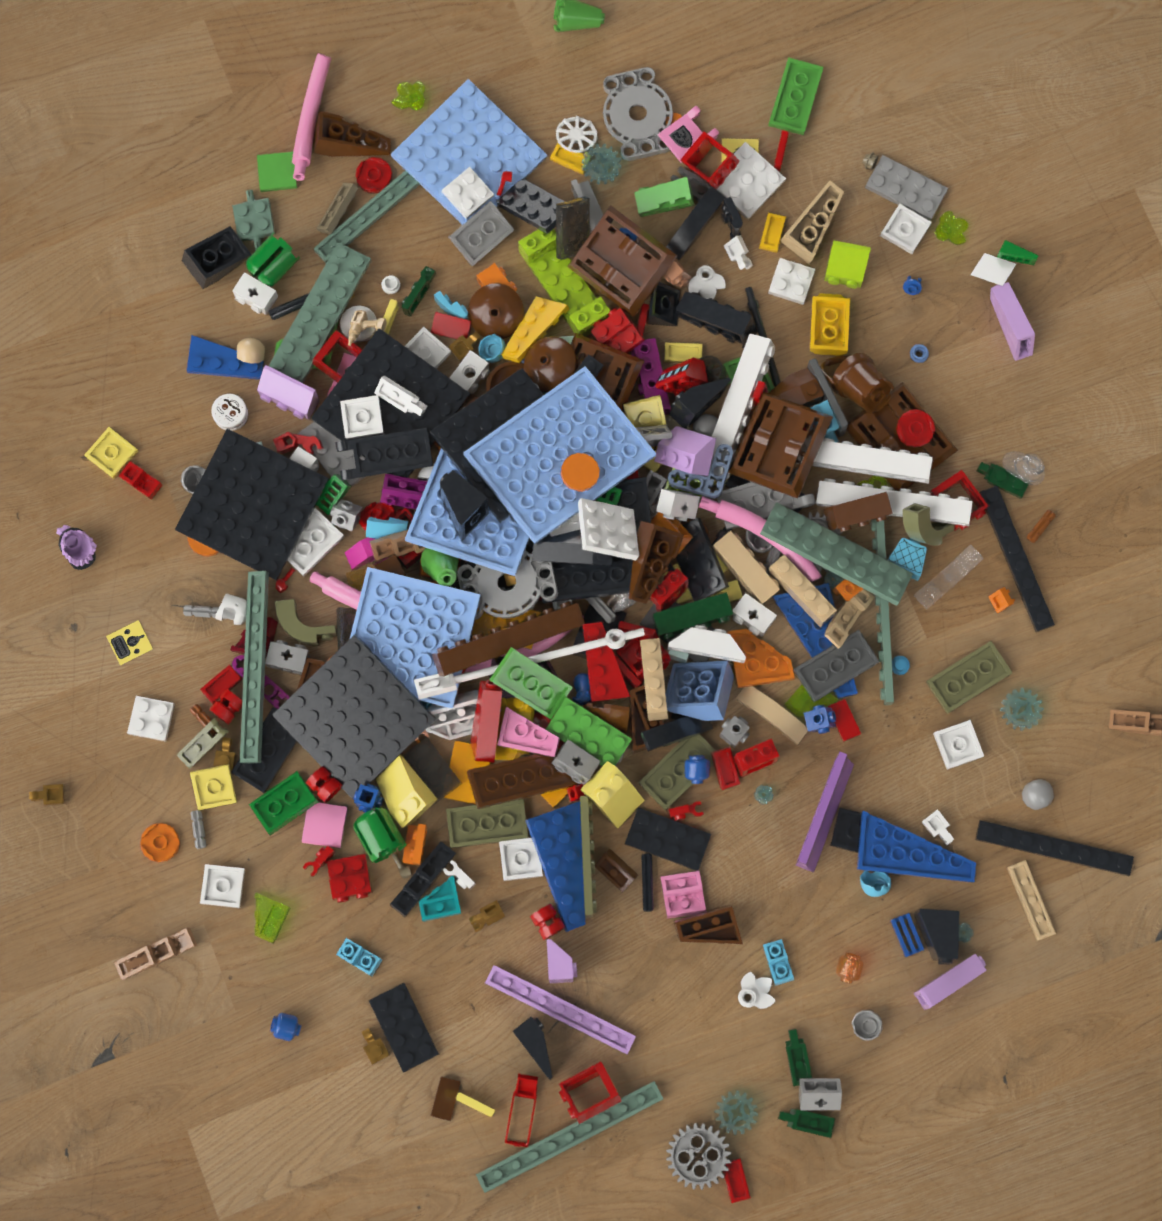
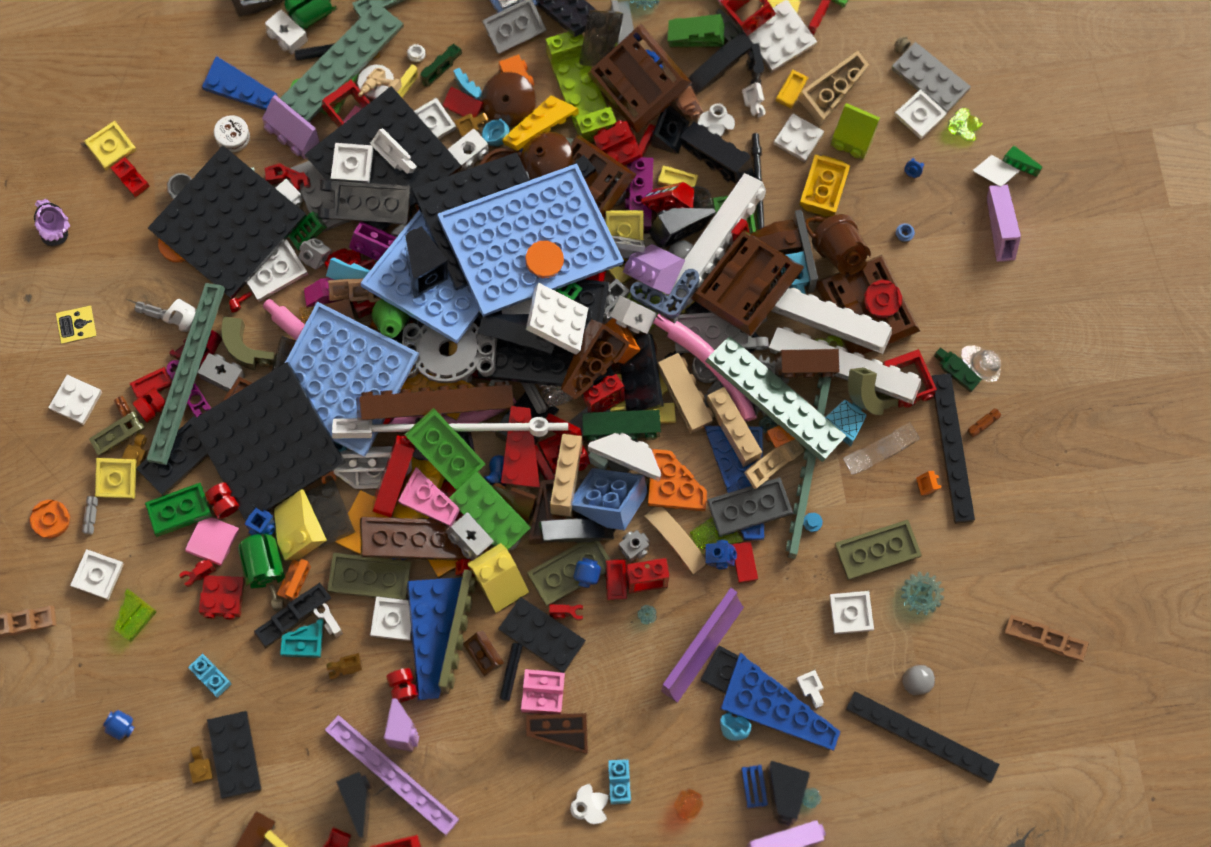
camera: 10 degrees right, 5 degrees down
tan hair [237,338,265,363] -> none
white brick [732,593,777,637] -> none
tan tile [1007,860,1056,941] -> none

